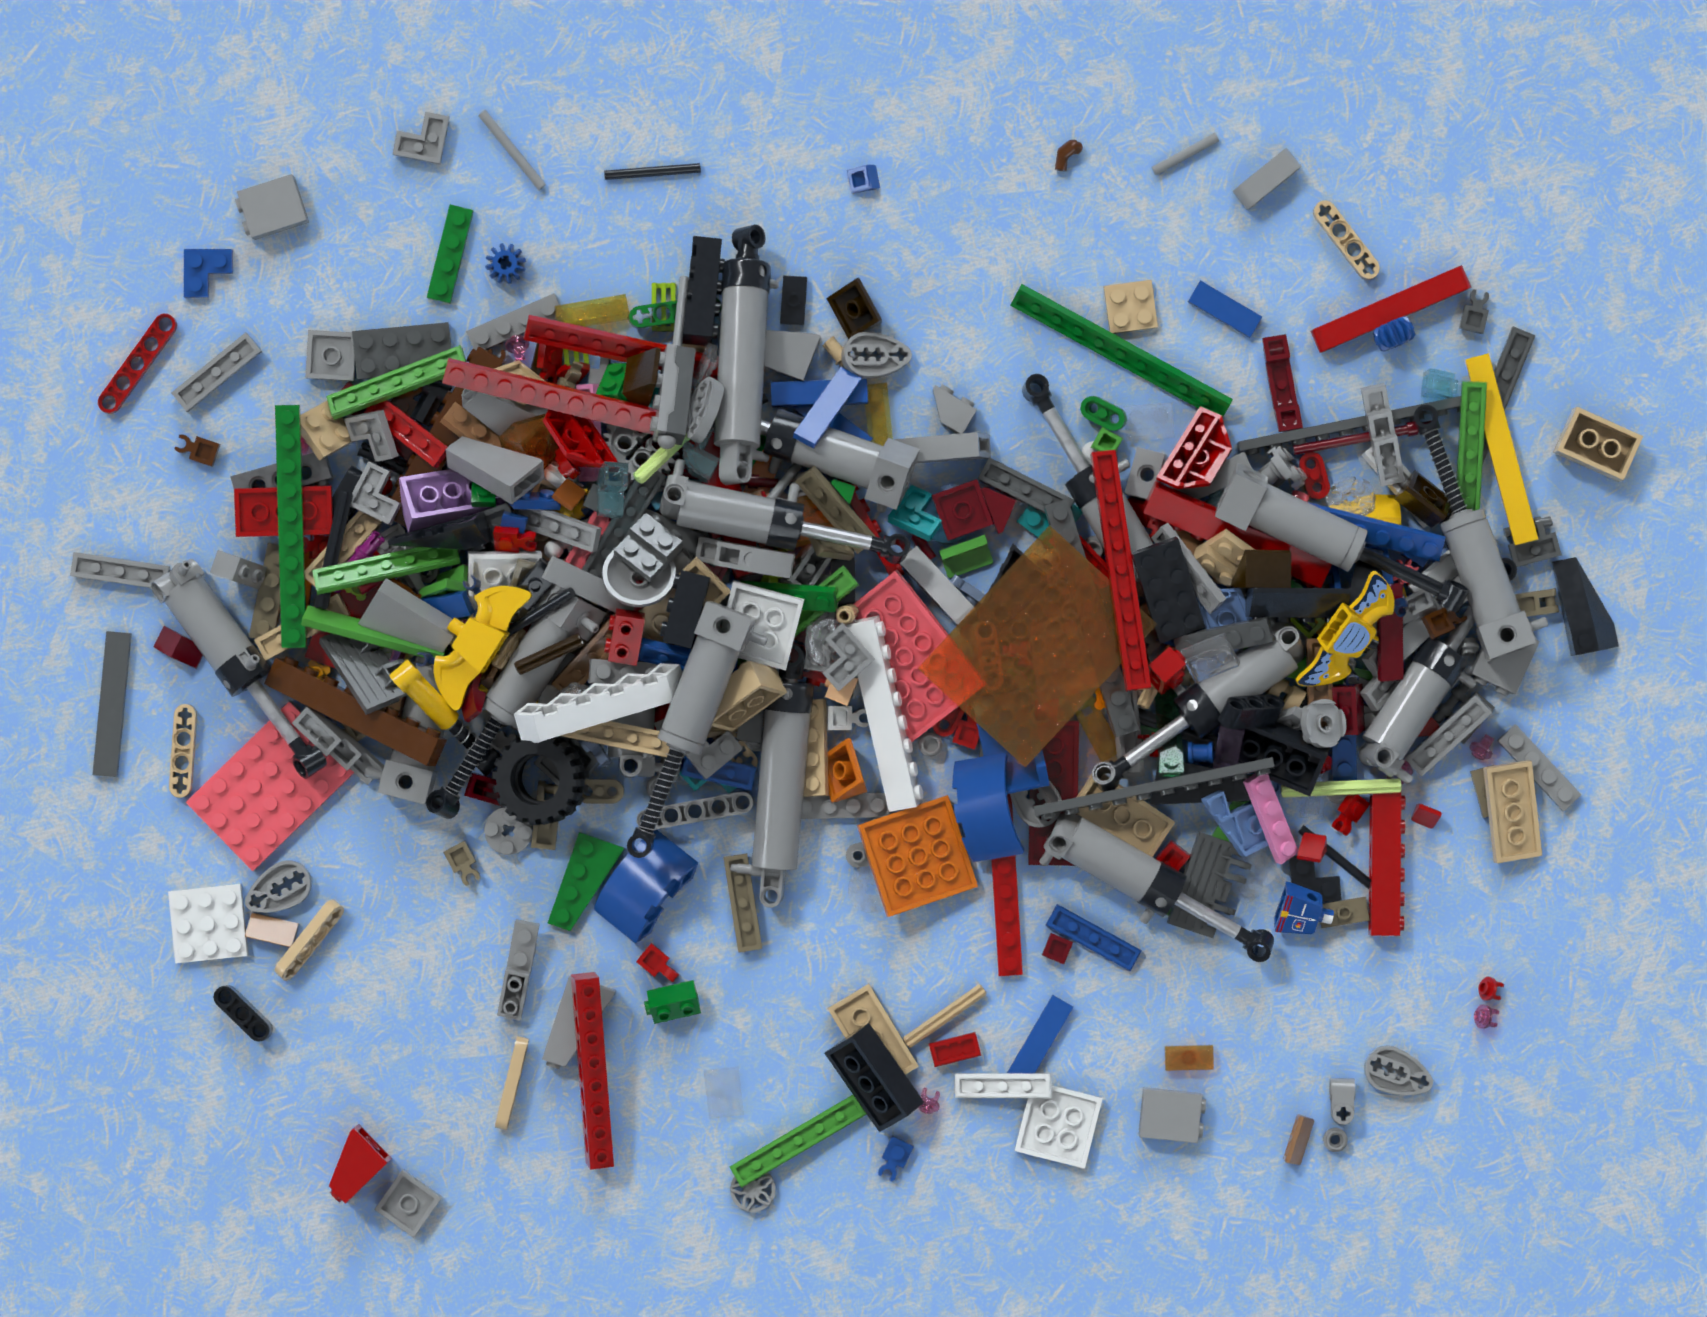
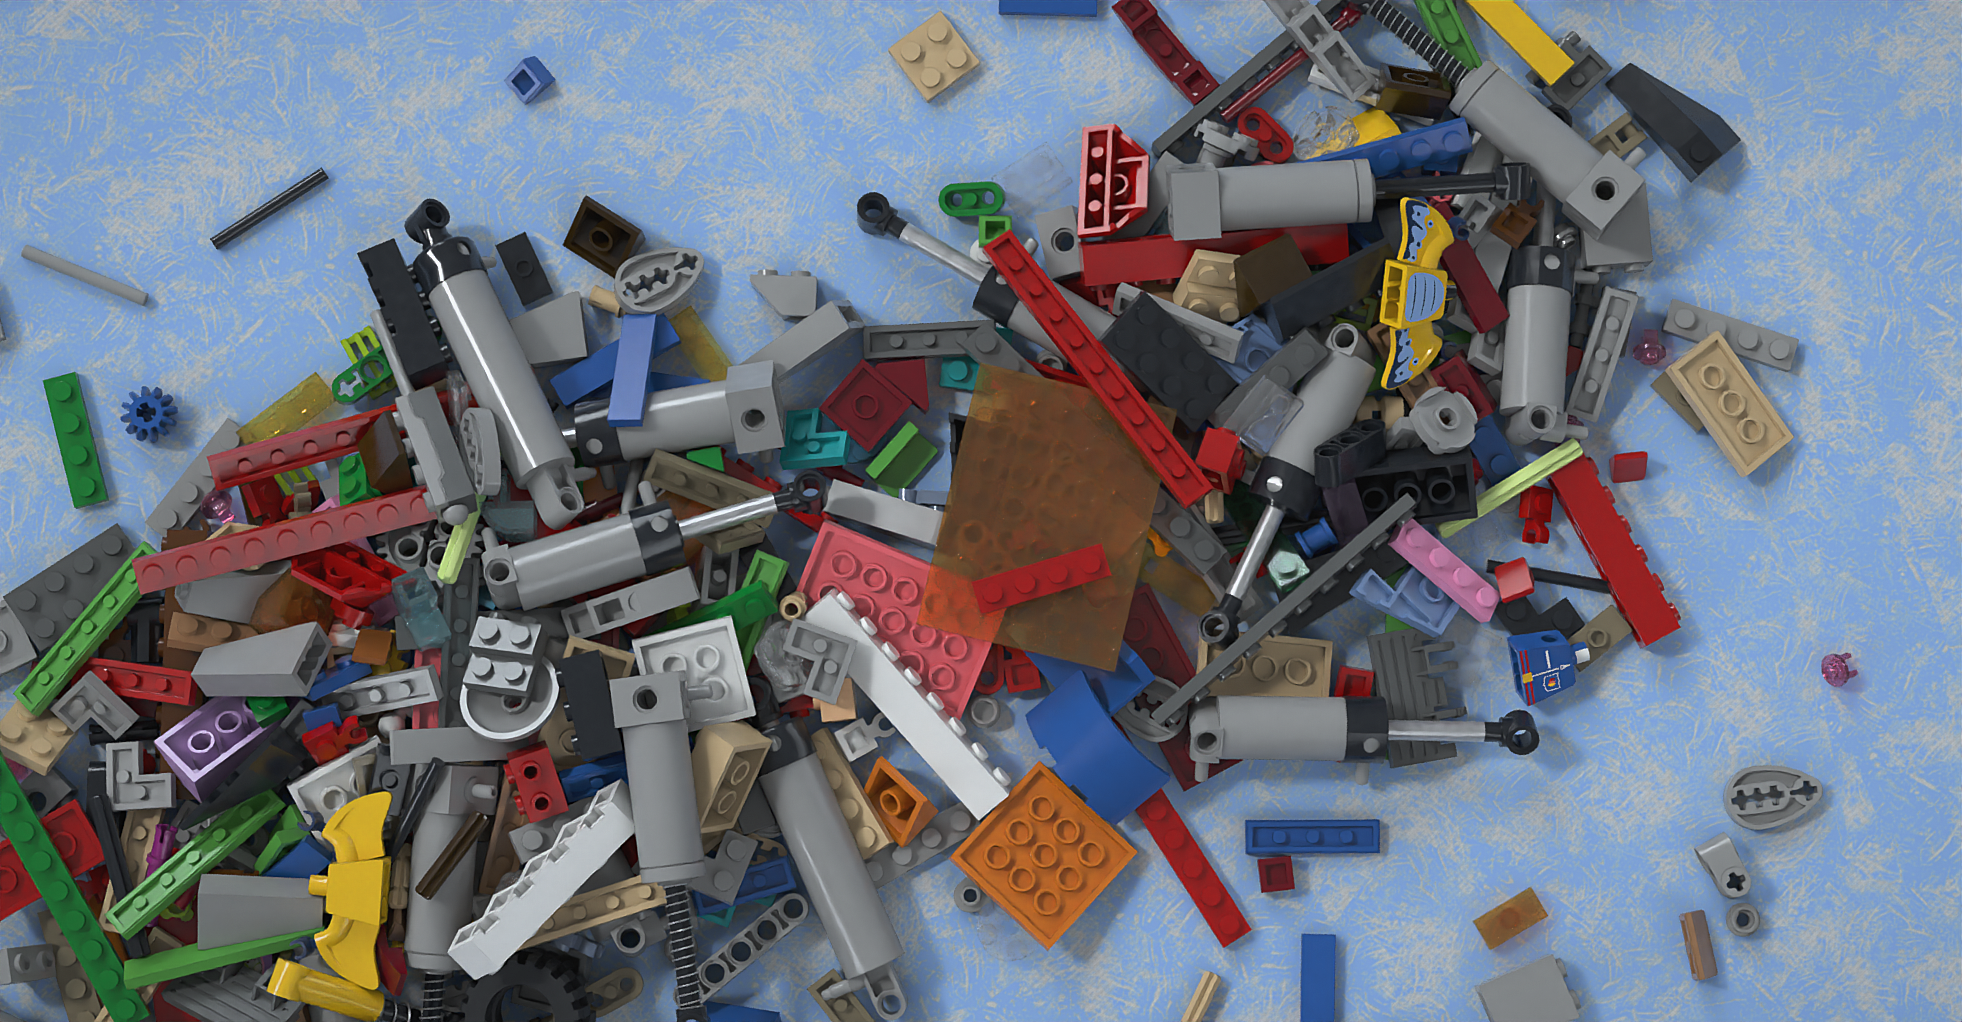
camera: 30 degrees left, 5 degrees down
green plate [1010,284,1233,418] -> none
red plate [1478,976,1504,1001] -> none
none -> red plate [971,543,1111,616]

